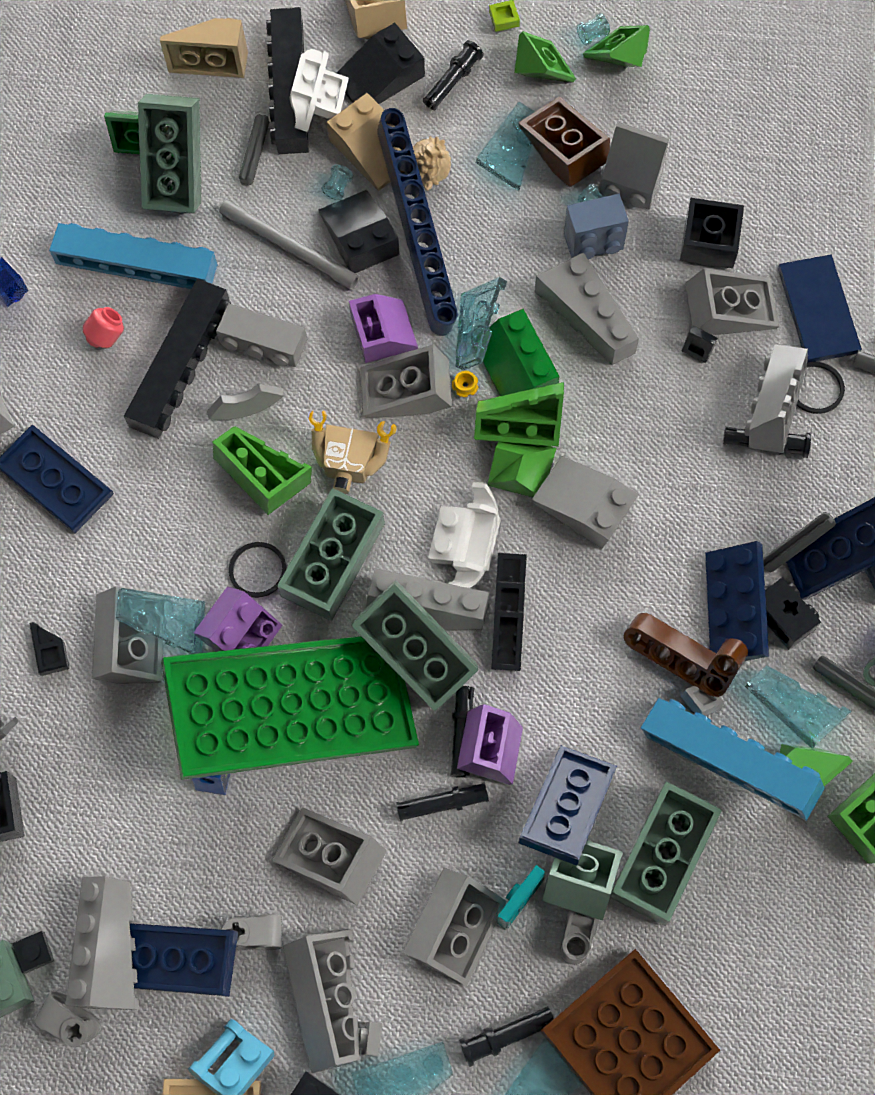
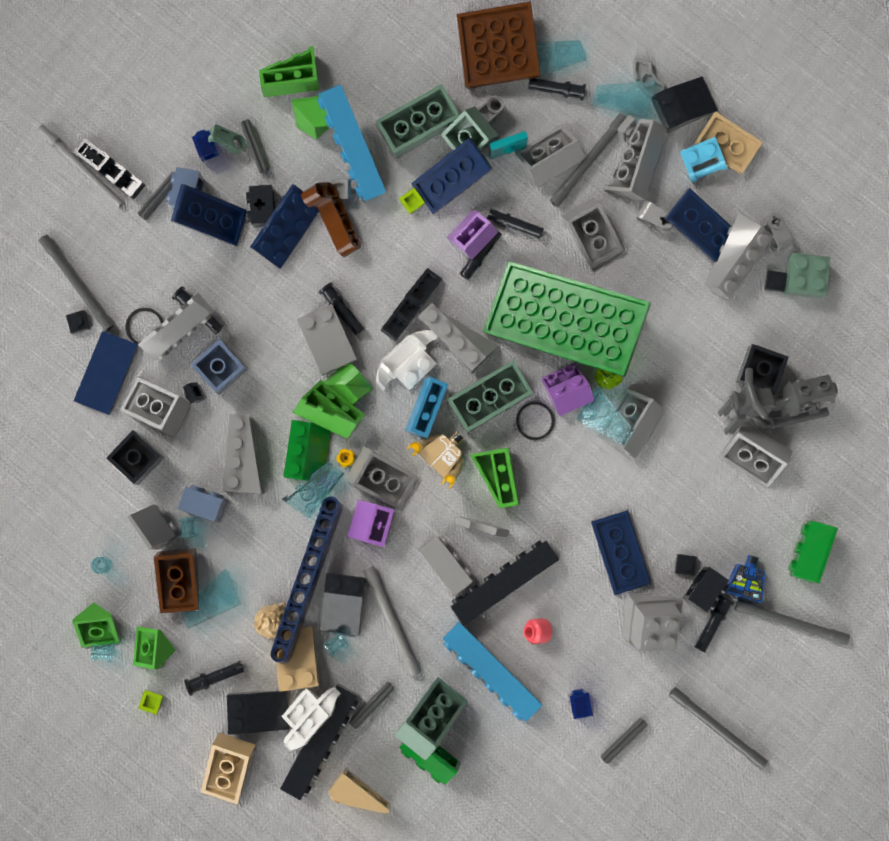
camera: 150 degrees left, 15 degrees up
black tile [29,622,70,676] -> none
sand green brick [351,580,478,711] -> none
clear light blue wing [745,666,852,749] -> none
dark grey axle [763,512,836,573] -> none
none -> clear light blue bush [91,557,112,574]
none -> sand blue brick [190,339,247,395]
none -> black pin [318,282,365,336]
none -> lime plate [399,188,425,215]
none -> dark azure brick [405,377,448,438]
none -> dark grey piece [549,113,627,207]

